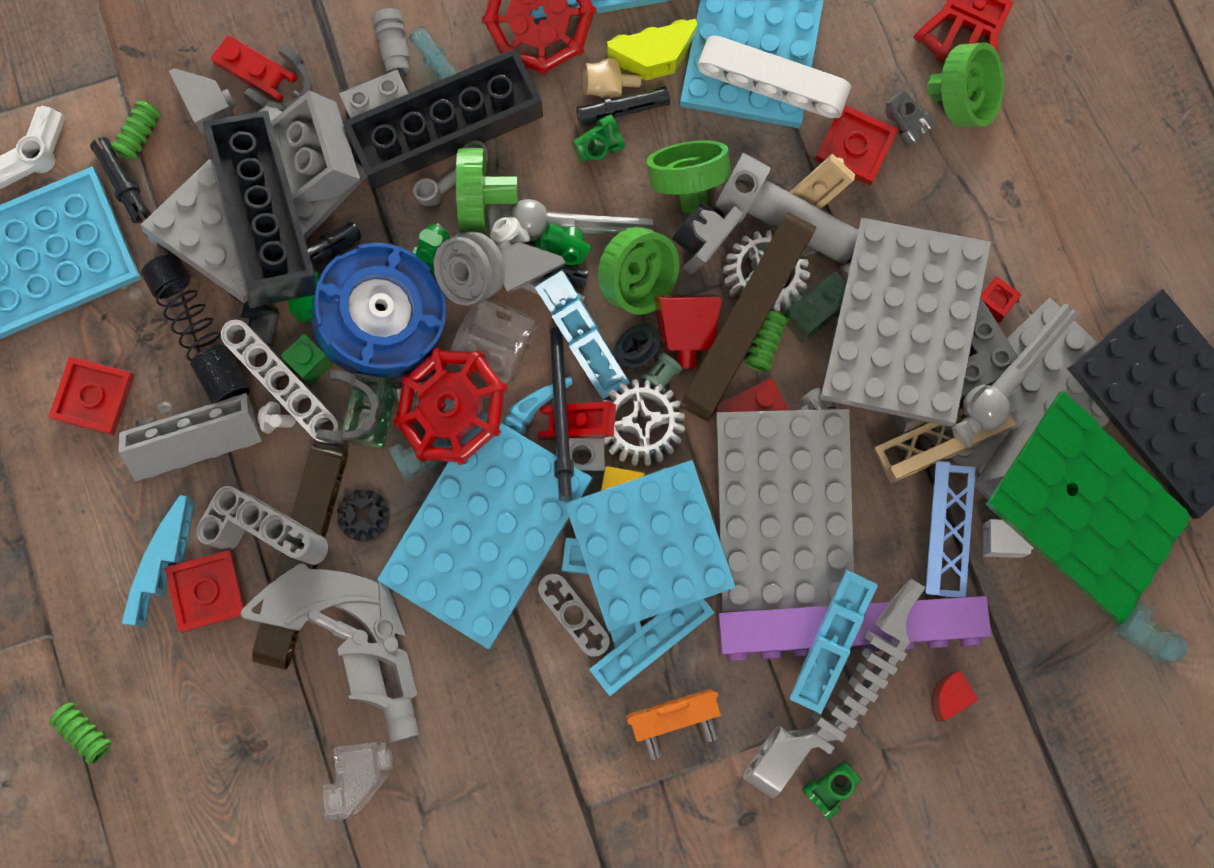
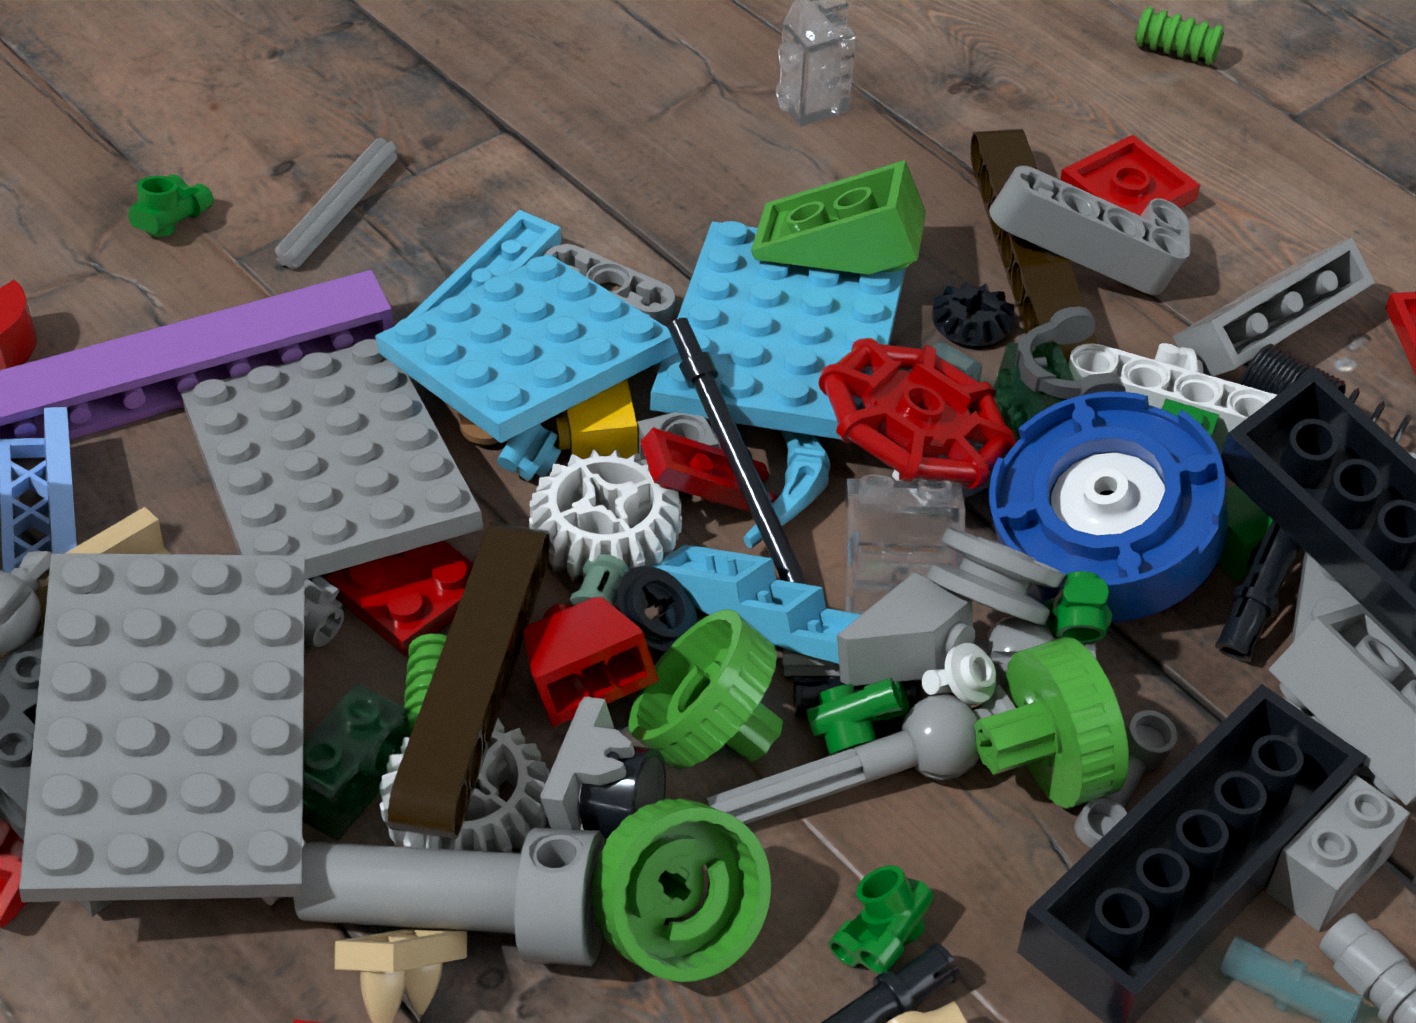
camera: 160 degrees right, 30 degrees down
medium azure slope [122,495,195,628] -> none
light grey piece [240,564,420,743] -> none
orange piece [626,688,721,760] -> none
light grey piece [743,579,926,799] -> none
medium azure slope [789,570,878,714] -> none
none -> light grey axle [275,138,397,270]
none -> bright green slope [751,160,926,275]

